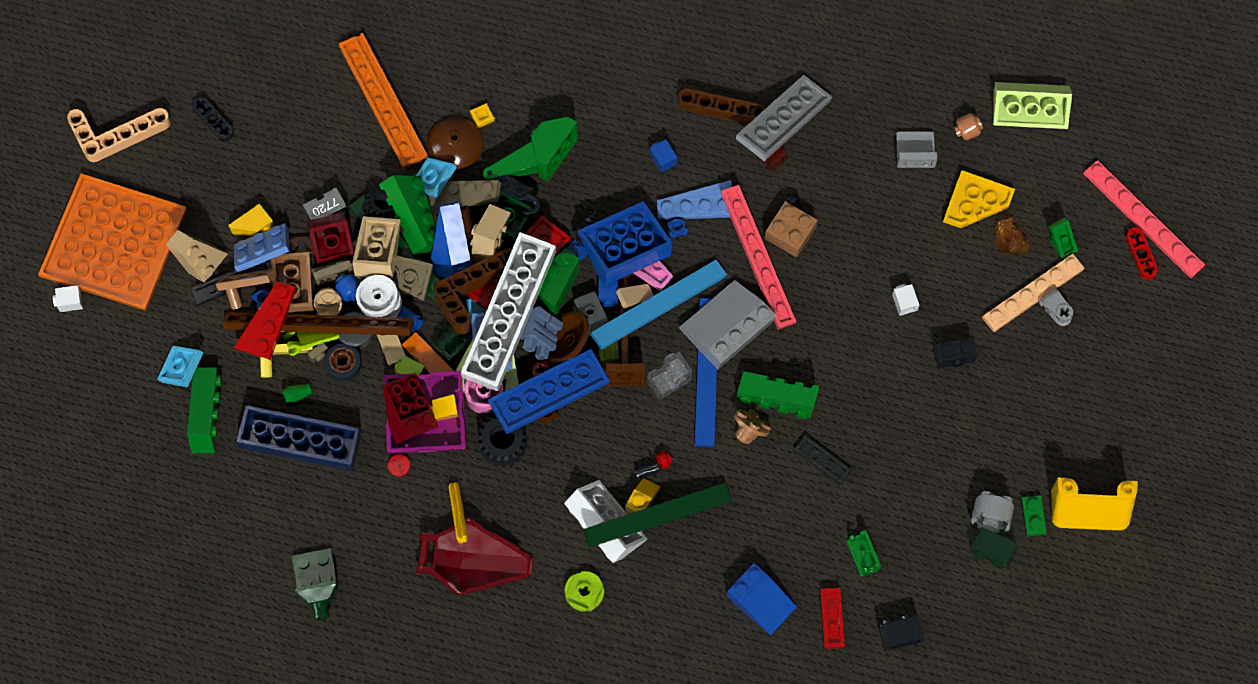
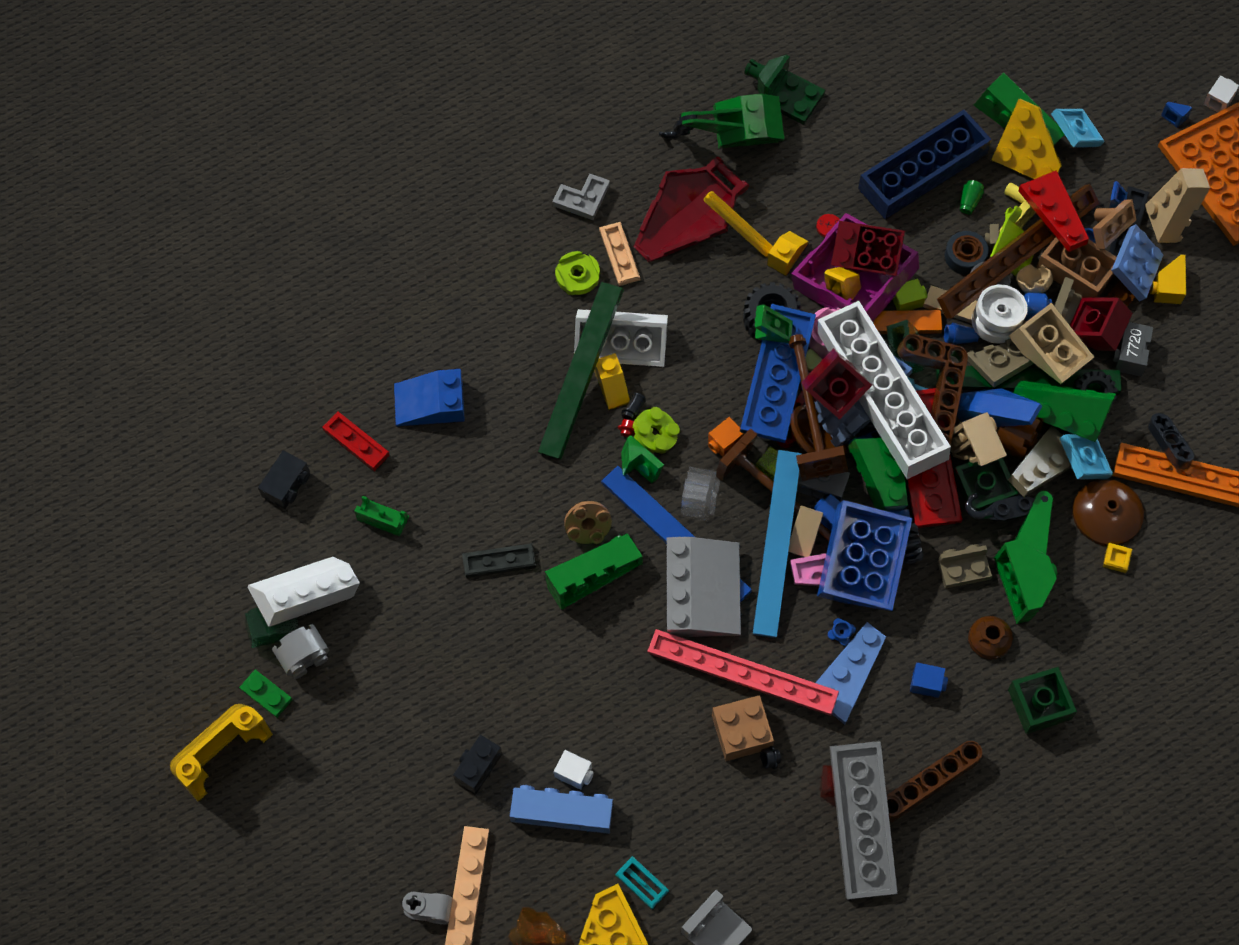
camera: 135 degrees right, 5 degrees down
none -> white slope [248,557,360,627]
none -> medium blue brick [510,785,613,834]
none -> light grey plate [552,174,610,220]
none -> light nougat tile [599,222,640,286]
none -> teal tile [615,856,669,910]
none -> green slope [621,435,664,483]
none -> lime plate [633,407,680,454]
none -> green slope [659,94,784,149]
none -> orange brick [708,417,745,457]
none -> green slope [755,304,793,343]
none -> yellow slope [767,231,809,275]
none -> reddish brown tile [789,334,849,481]
none -> dark red slope [802,348,872,419]
none -> dark tan bracket [937,544,992,589]
none -> reddish brown piece [968,616,1013,659]
none -> yellow plate [992,99,1062,179]
none -> dark green brick [1008,667,1077,734]
none -> blue slope [1110,181,1128,208]
none -> black beam [1148,413,1194,469]
none -> blue slope [1161,102,1192,127]

